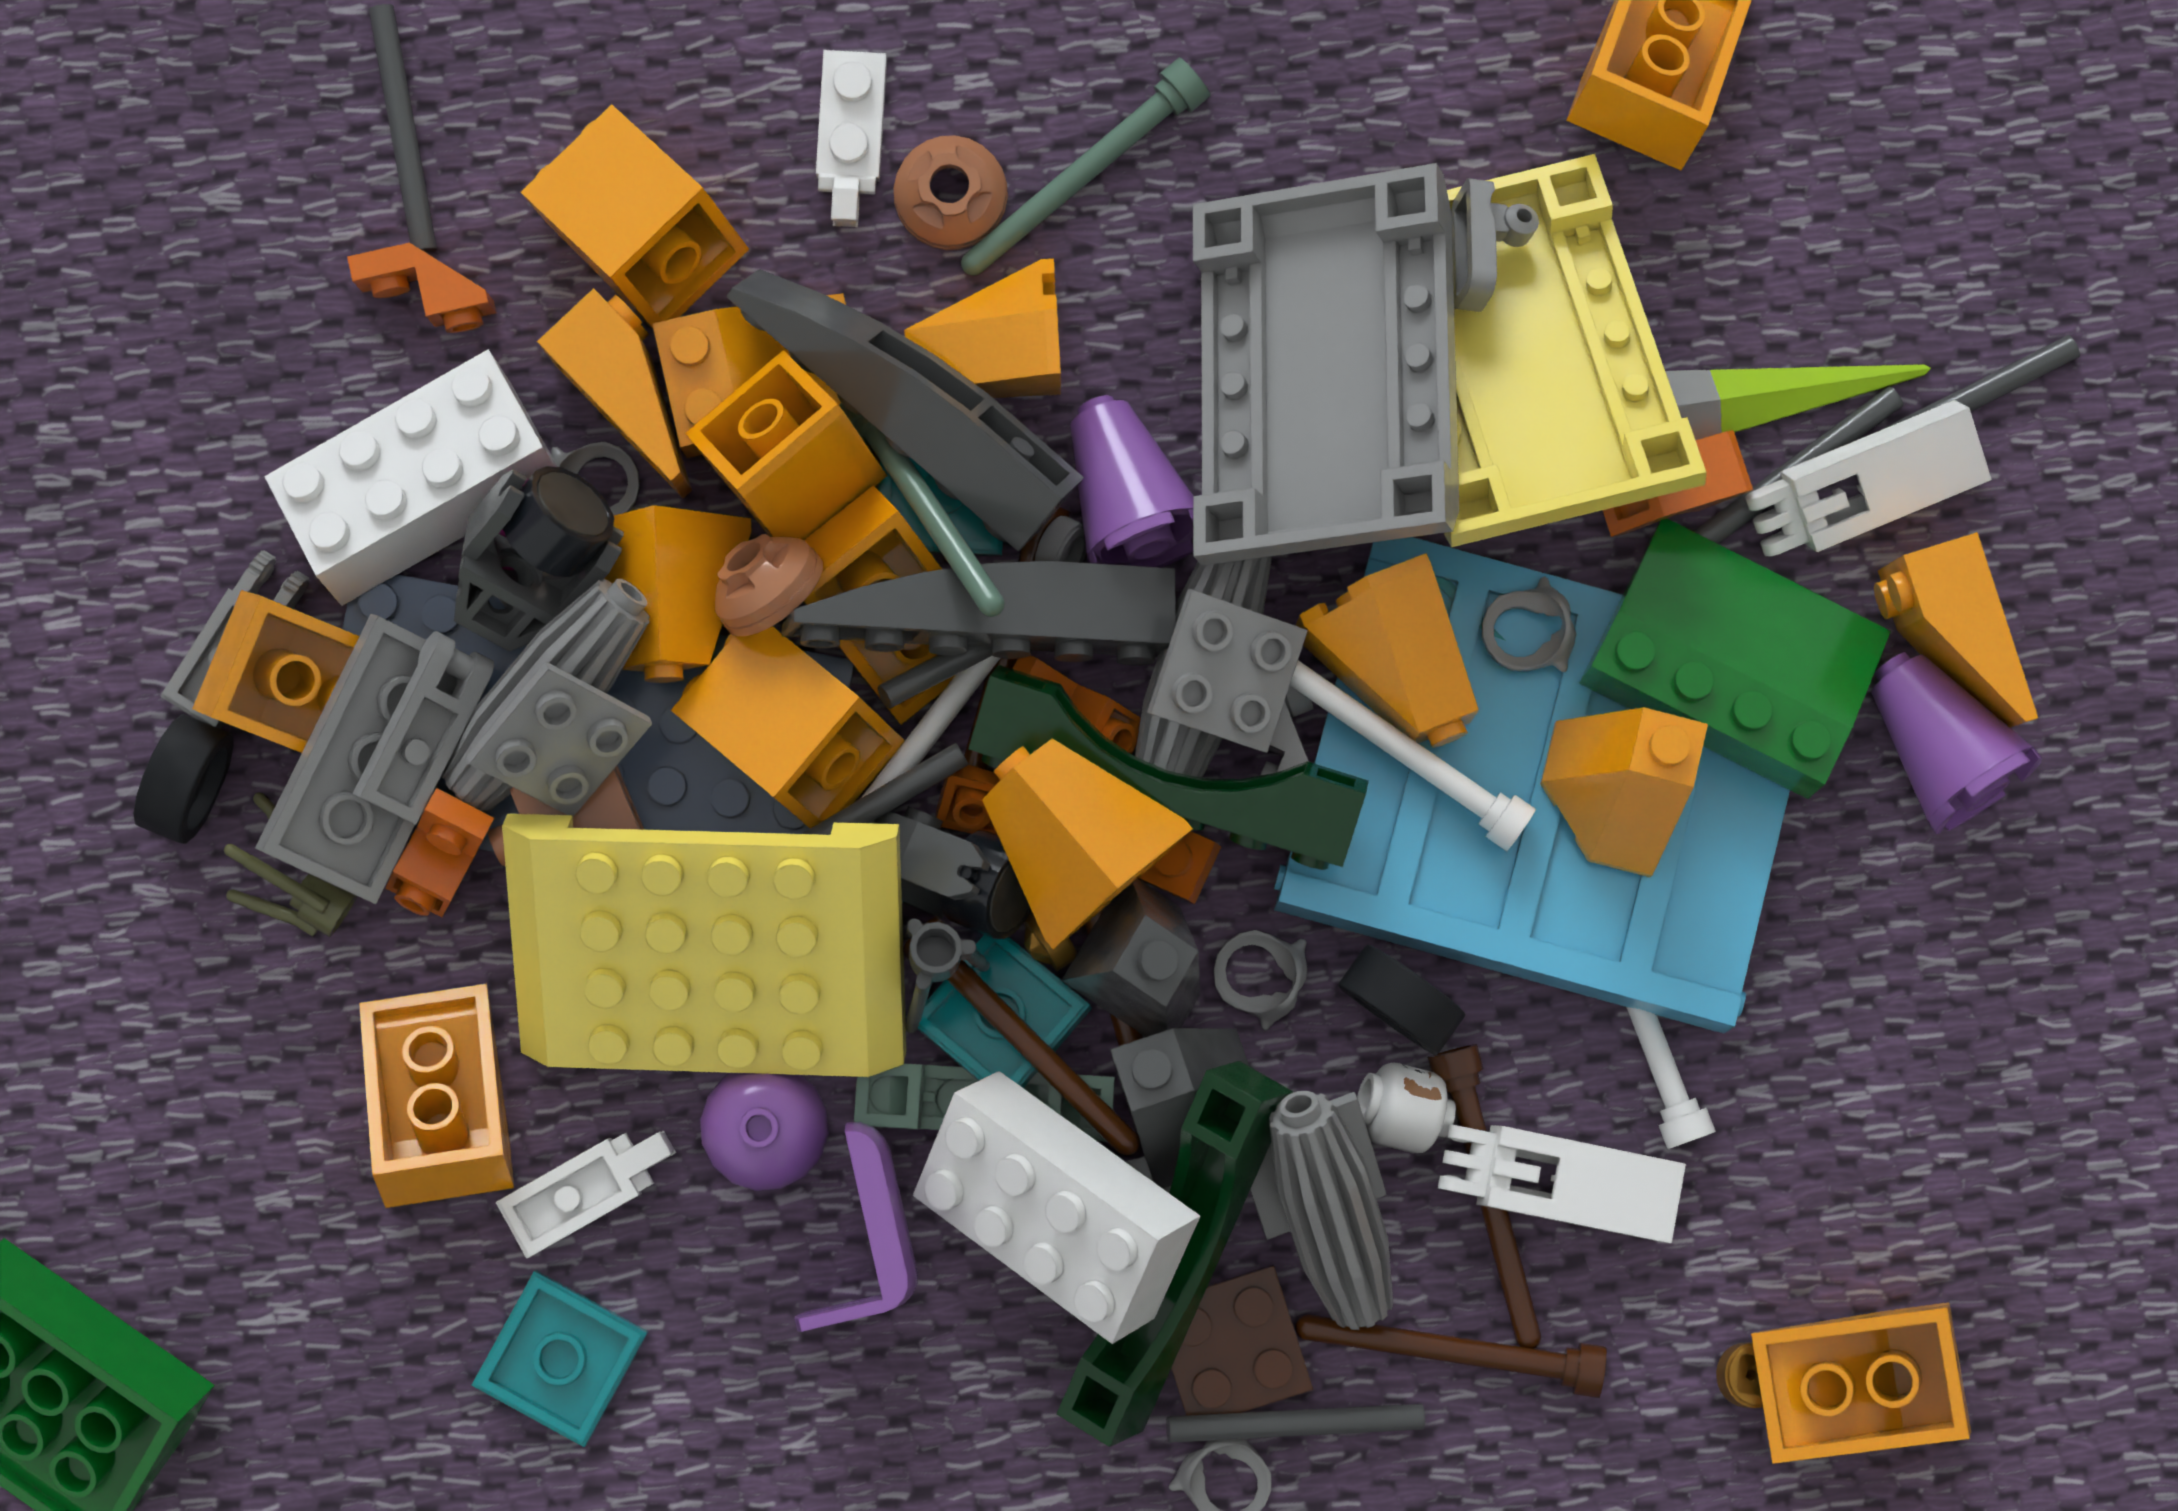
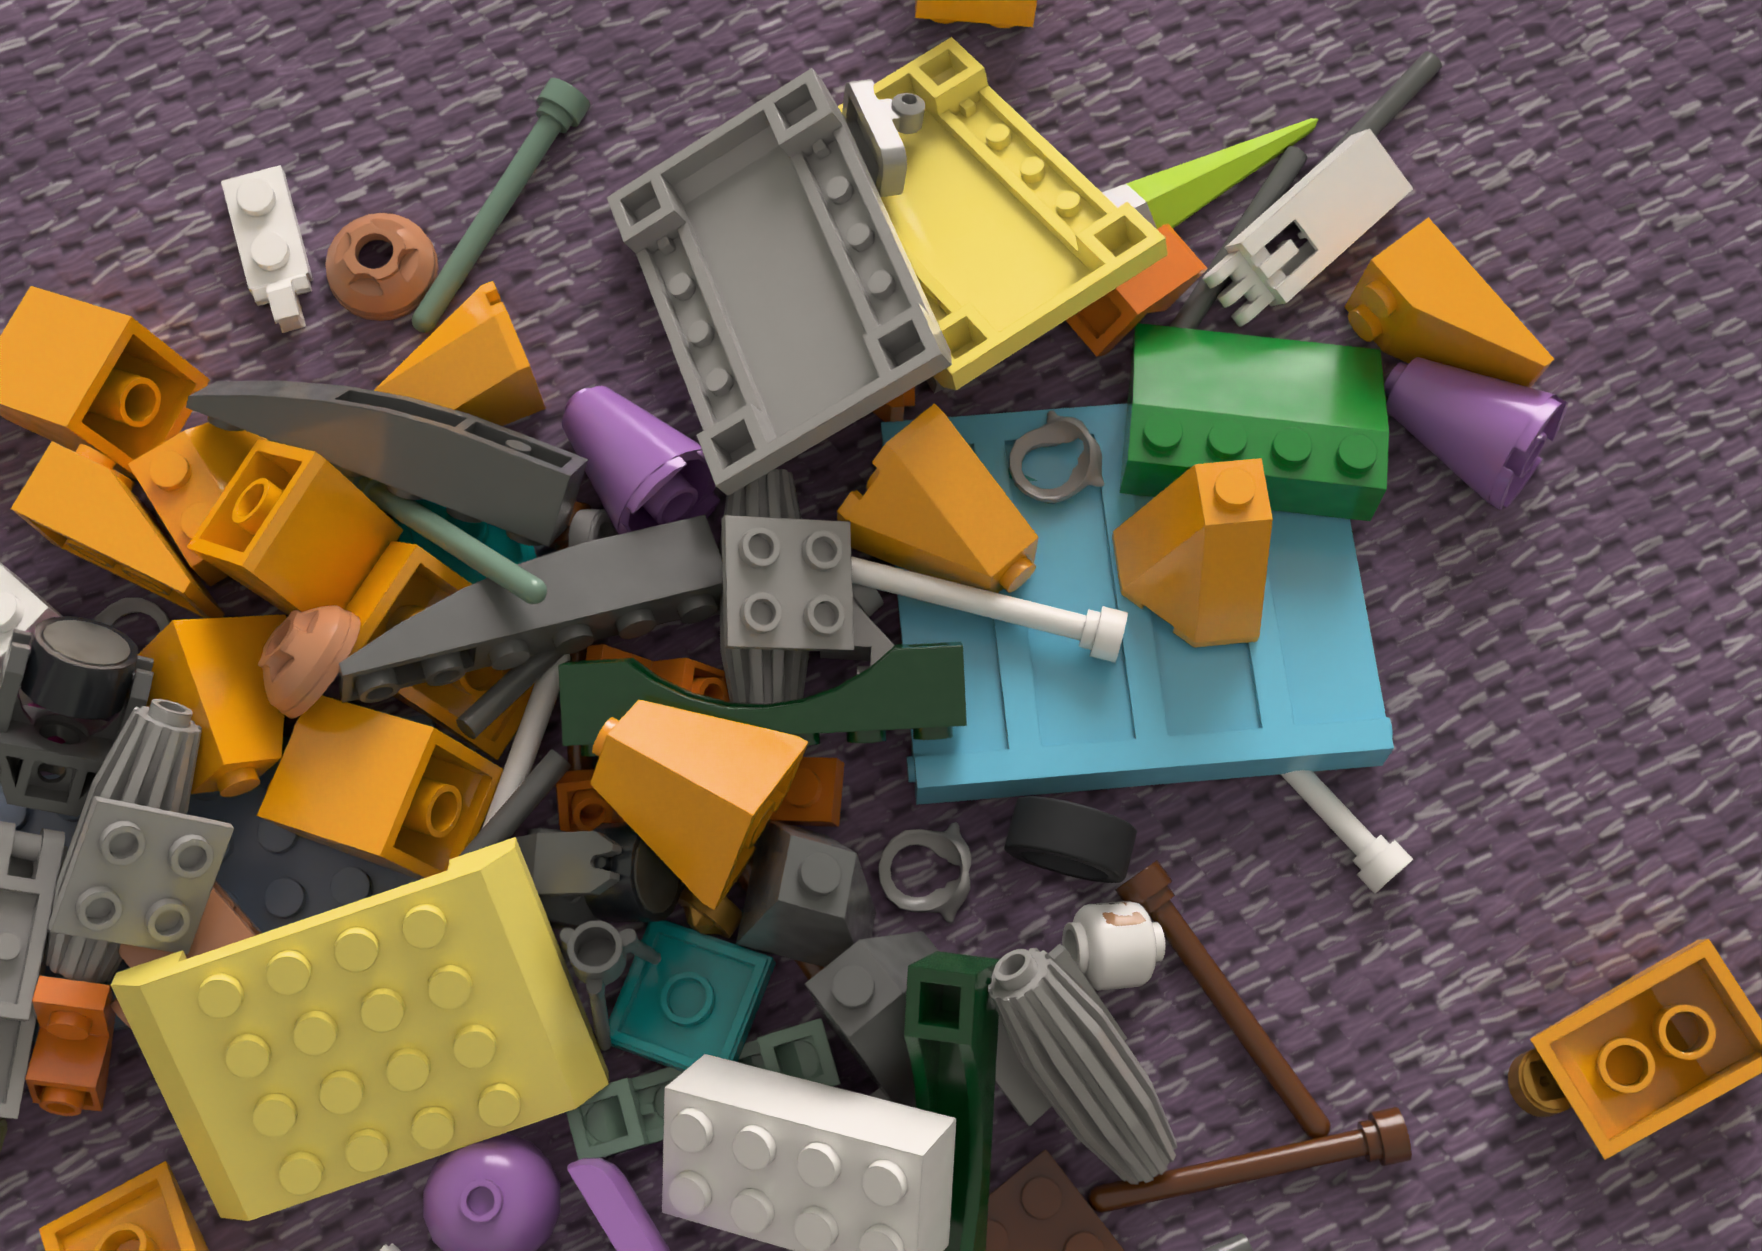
camera: 20 degrees left, 10 degrees down
reddish brown piece [903,916,1140,1156] -> none
white hinge [1438,1125,1686,1243] -> none

